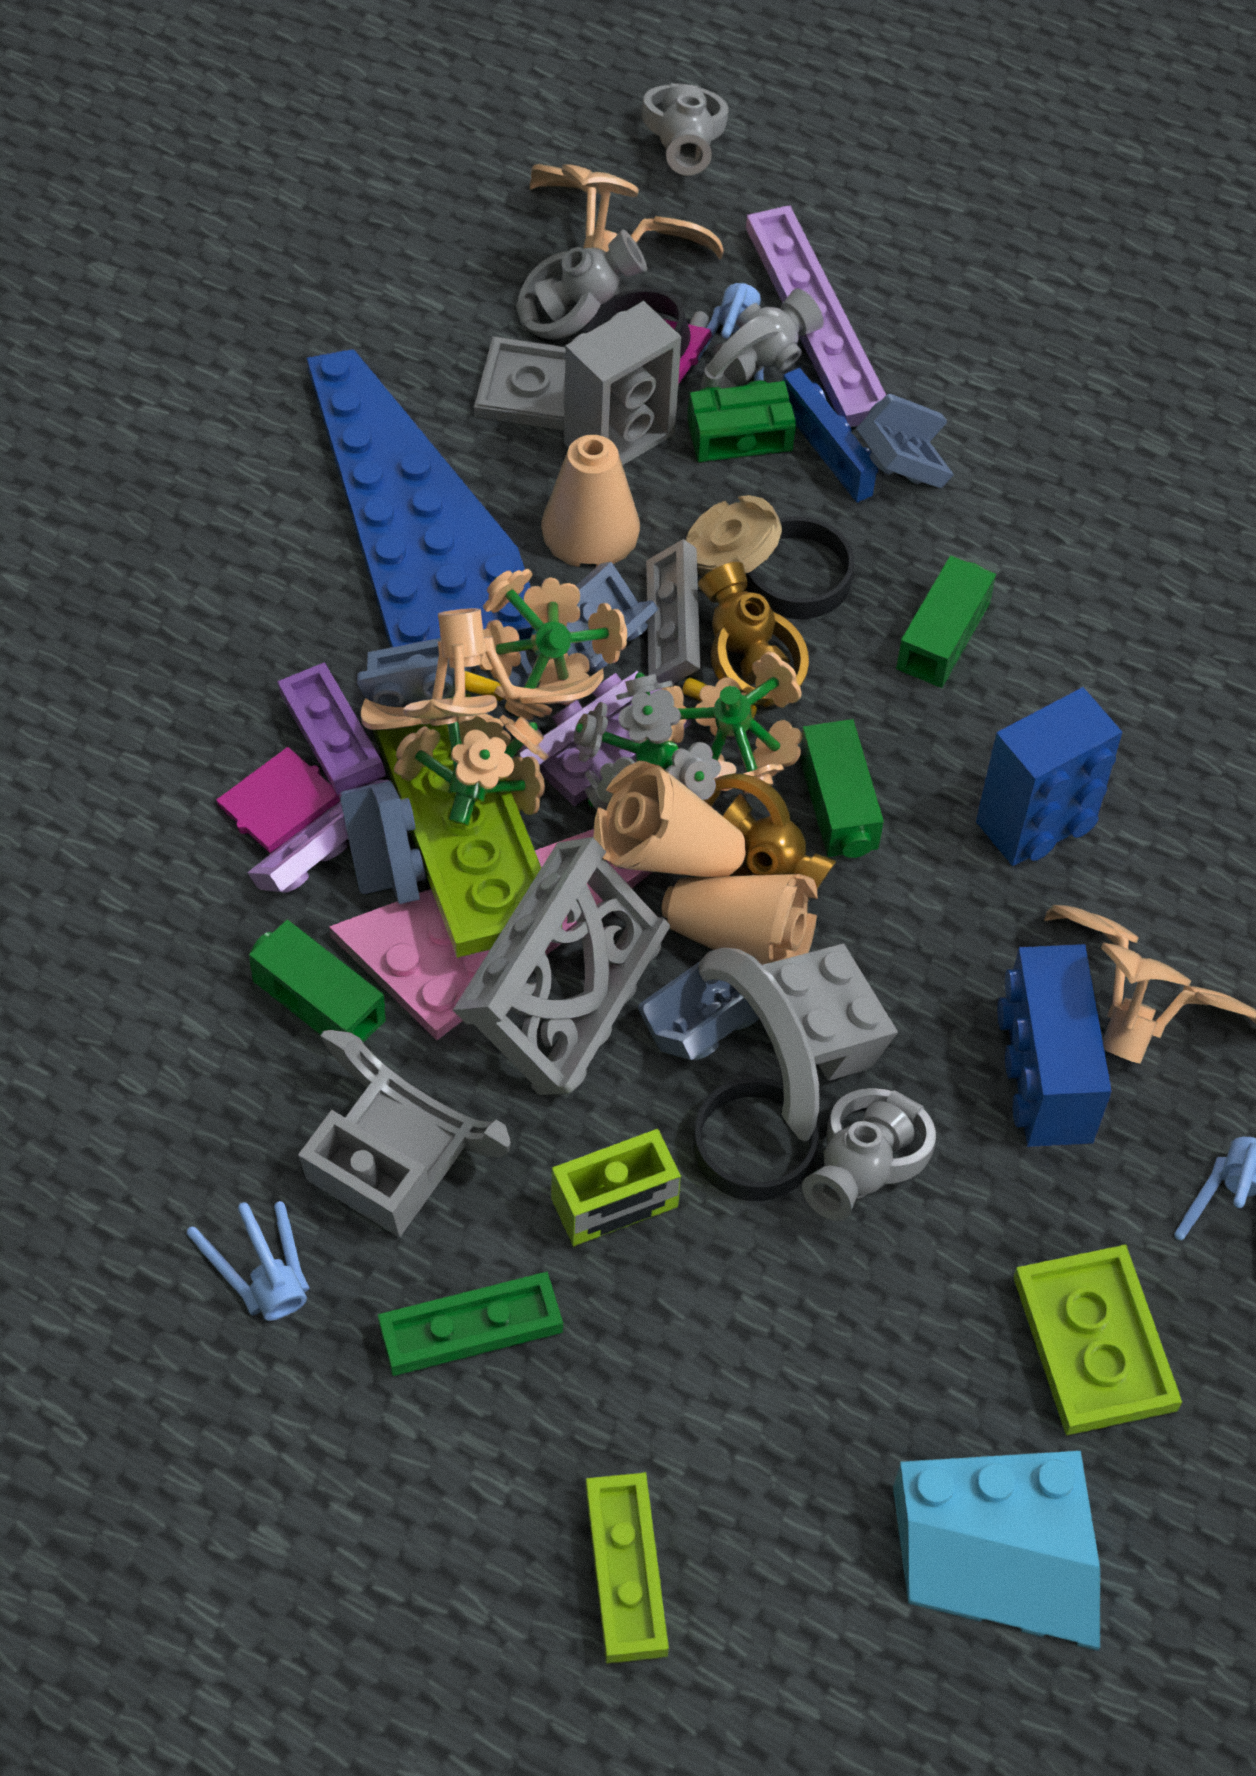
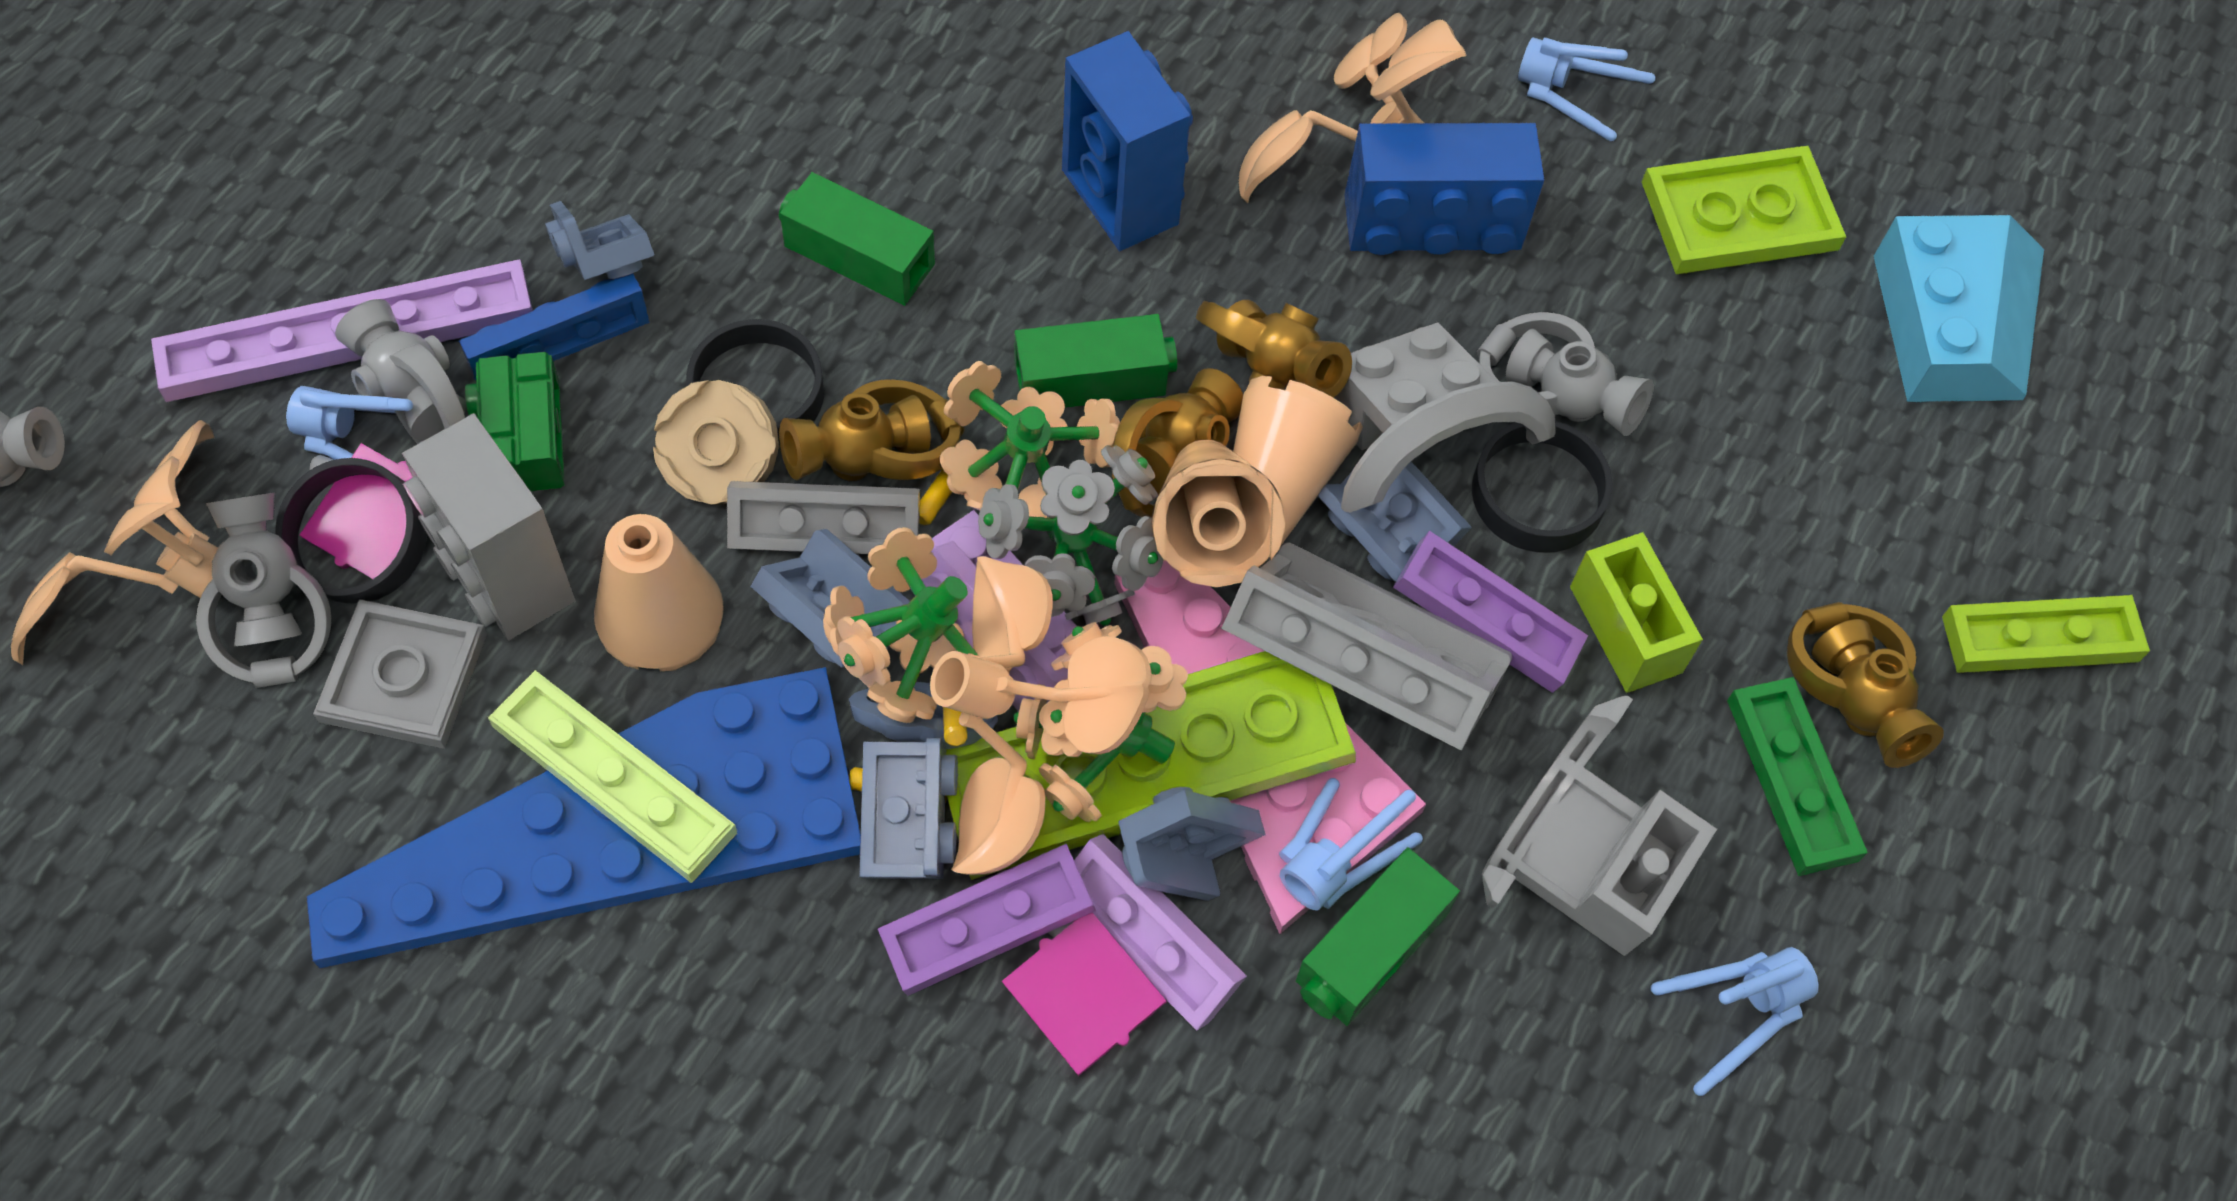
camera: 90 degrees left, 5 degrees up
none -> yellowish green tile [488,670,737,883]
none -> pearl gold piece [1196,300,1352,398]
none -> light blue plant [1279,778,1423,910]
none -> medium lavender plate [1393,531,1588,693]
none -> pearl gold piece [1787,602,1944,768]

